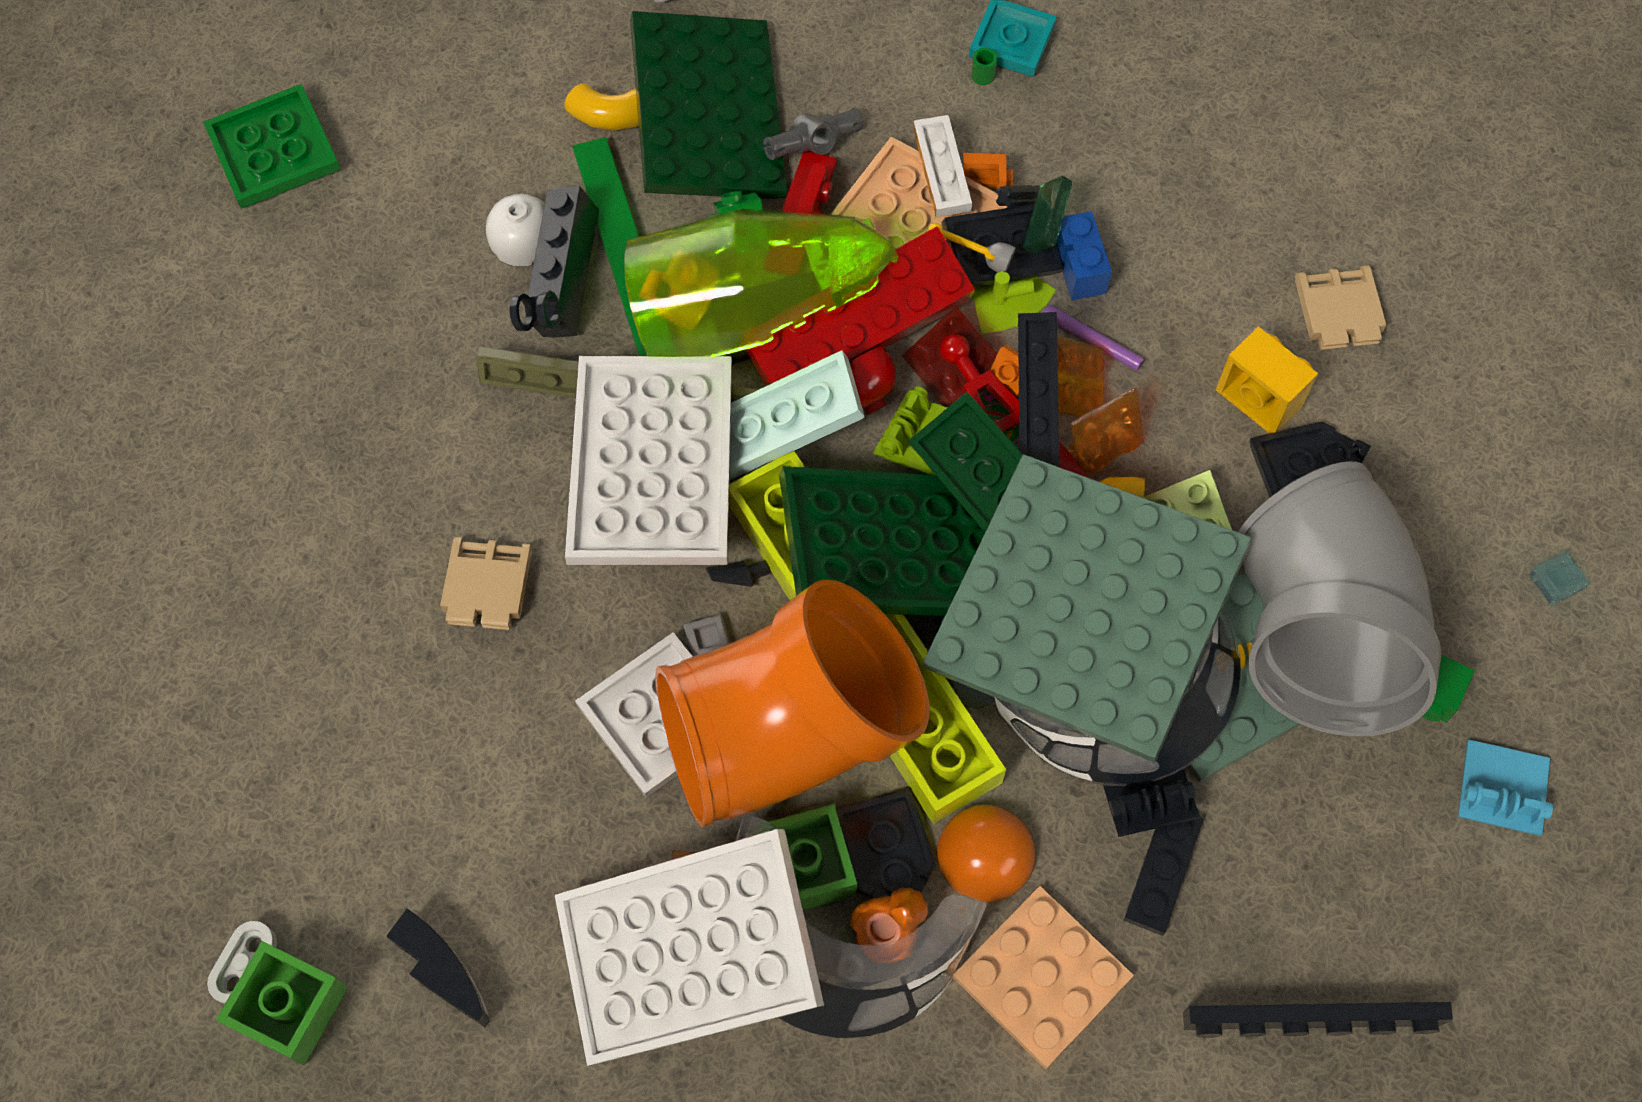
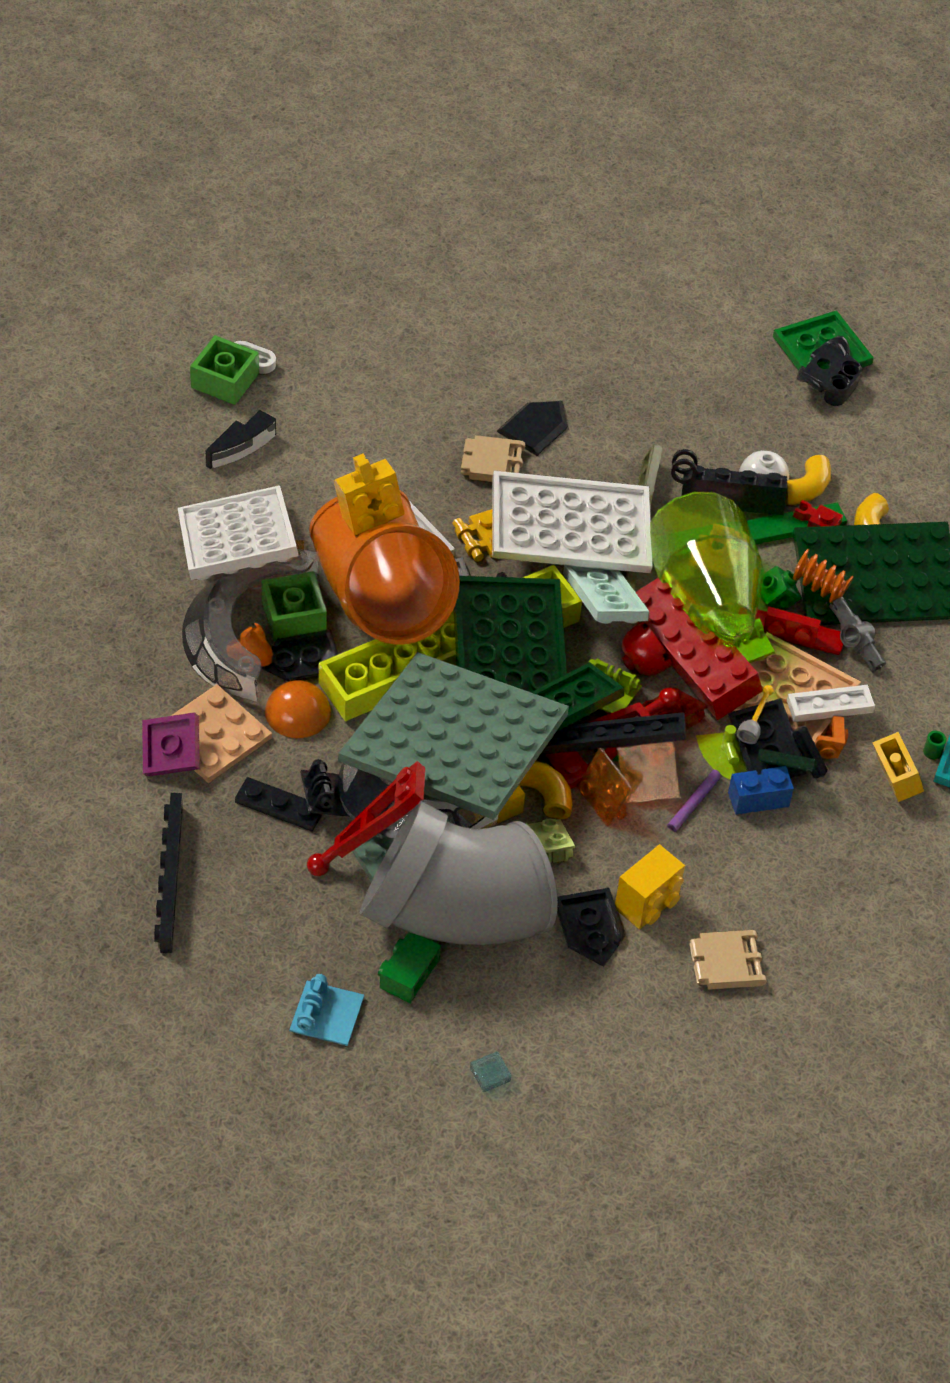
camera: 85 degrees right, 15 degrees down
none -> magenta plate [142,712,200,776]
none -> red plate [307,761,426,876]
none -> yellow hinge [333,454,405,535]
none -> yellow plate [452,509,492,562]
none -> black tile [497,401,567,456]
none -> yellow cylinder [785,455,831,506]
none -> red plate [793,500,843,527]
none -> orange piece [793,549,854,603]
none -> black piece [797,336,862,406]
none -> yellow brick [872,732,924,802]

